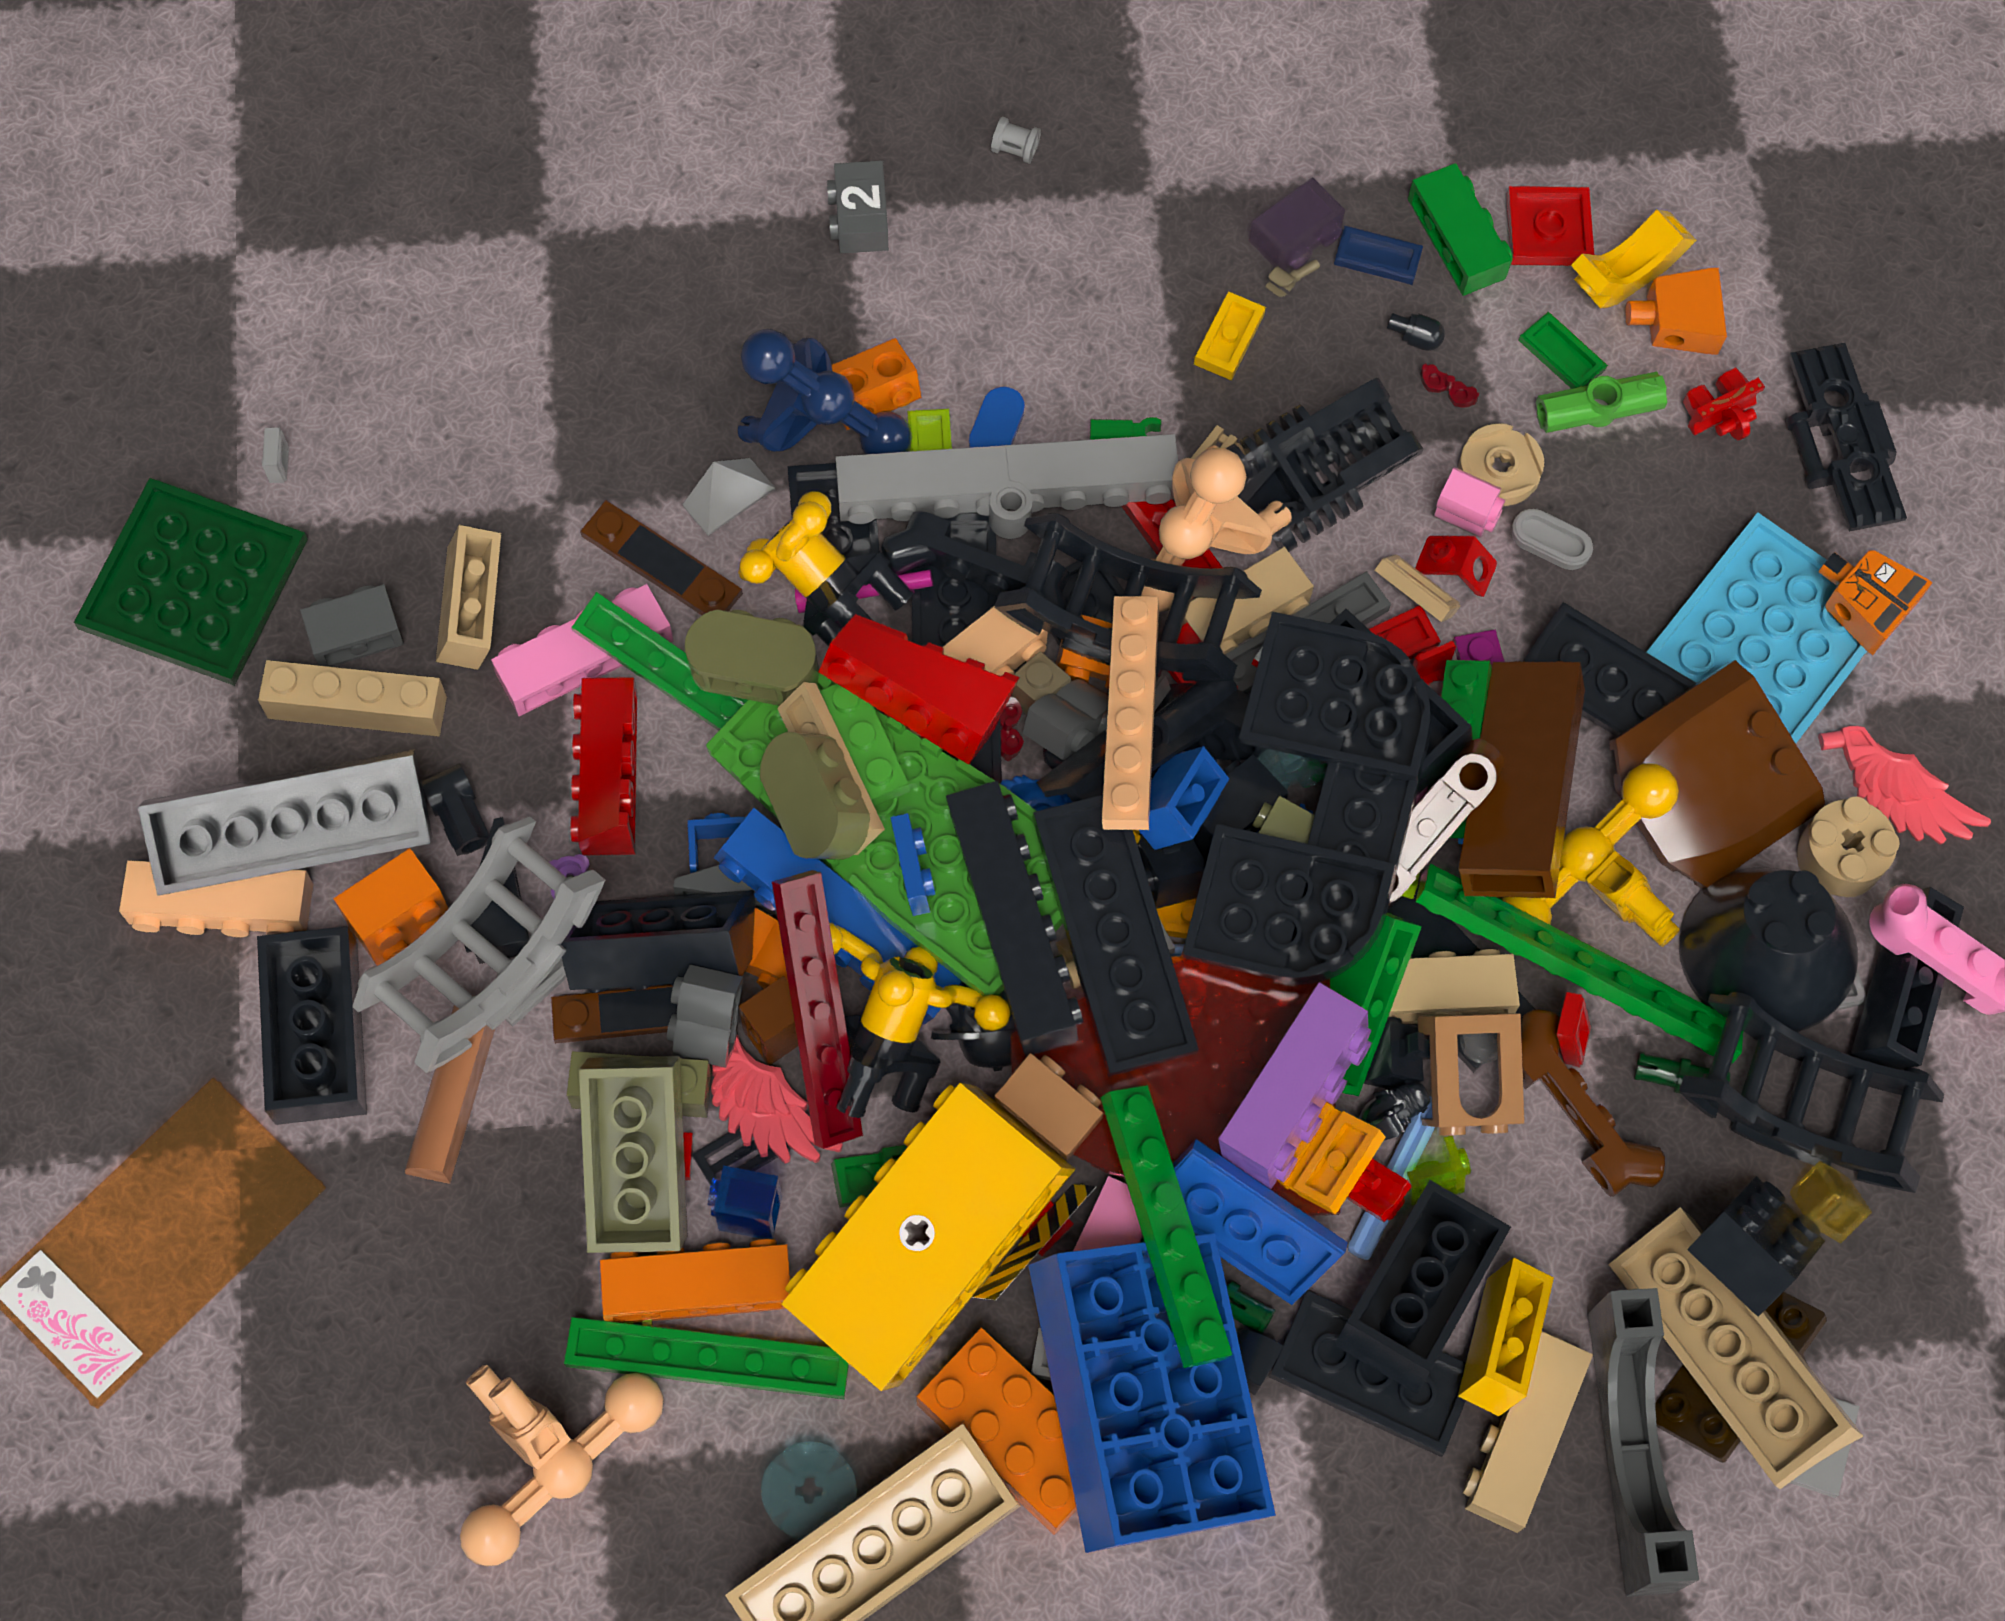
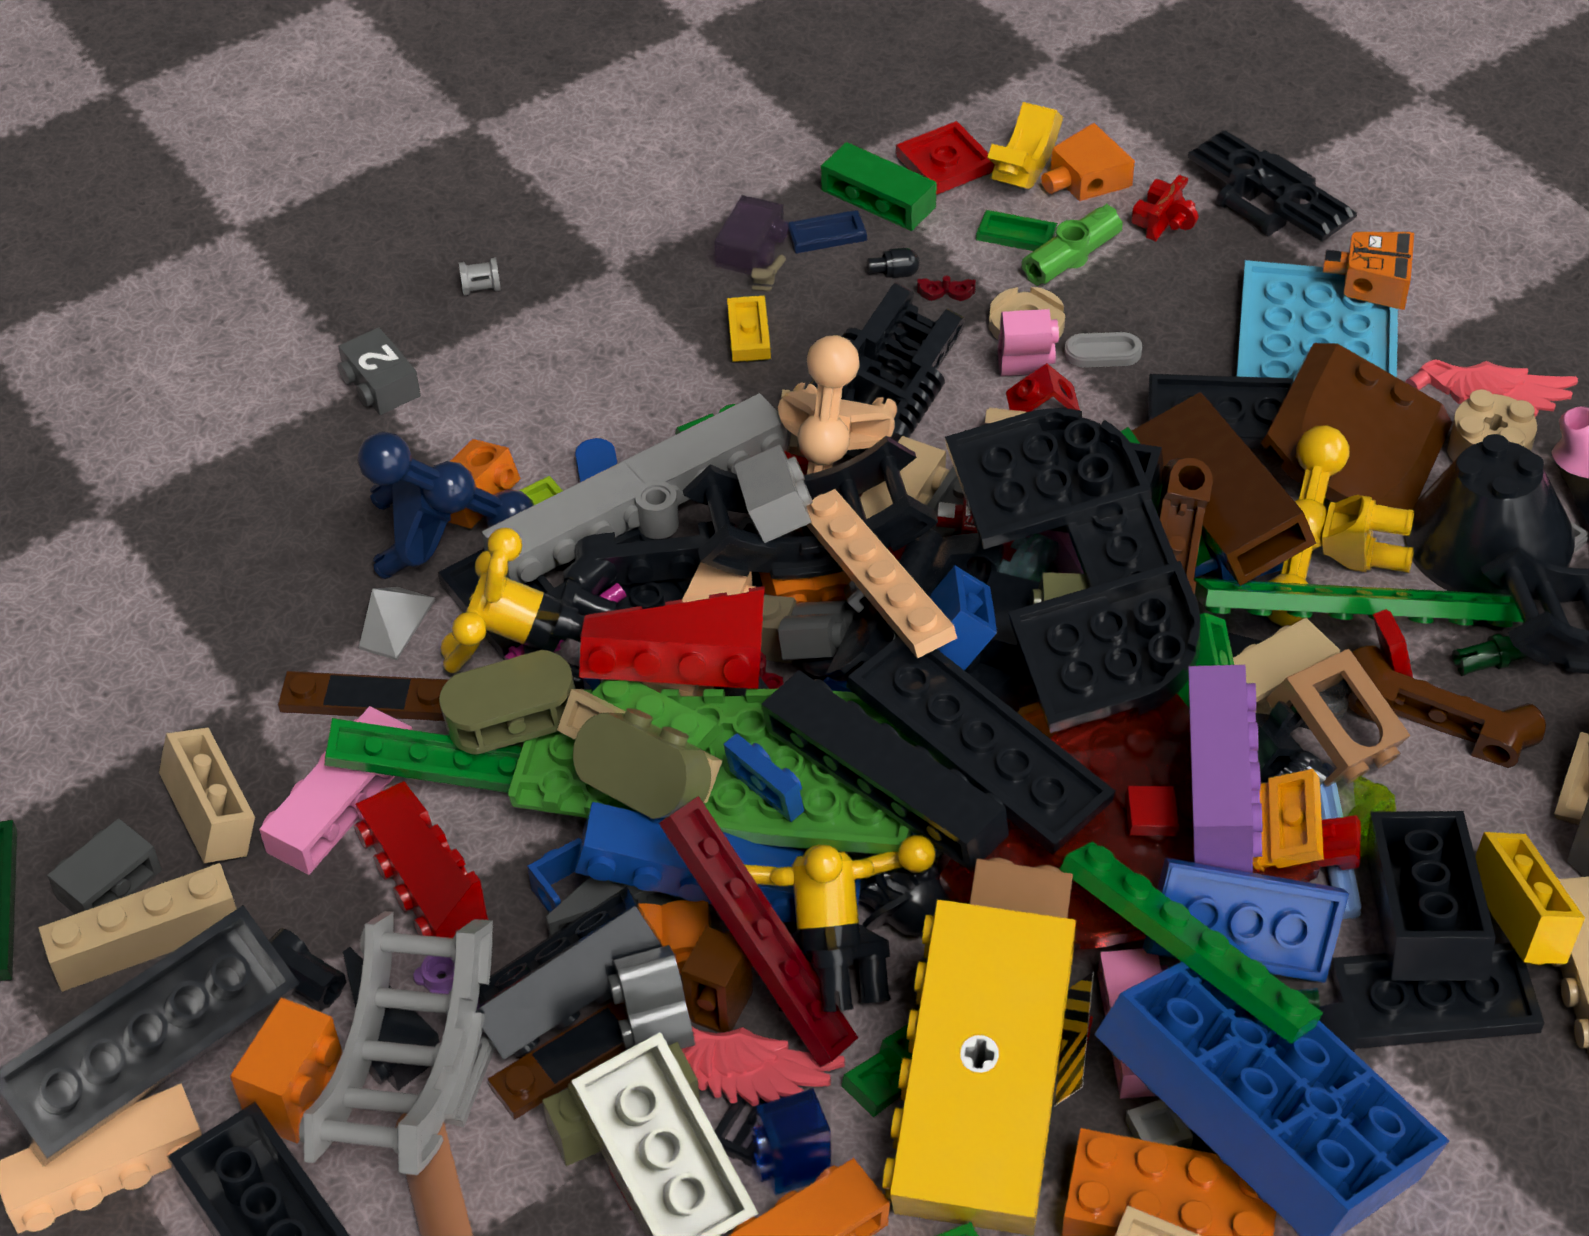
camera: 25 degrees left, 20 degrees down
none -> light grey brick [734,444,813,543]
none -> red tile [1125,786,1179,836]

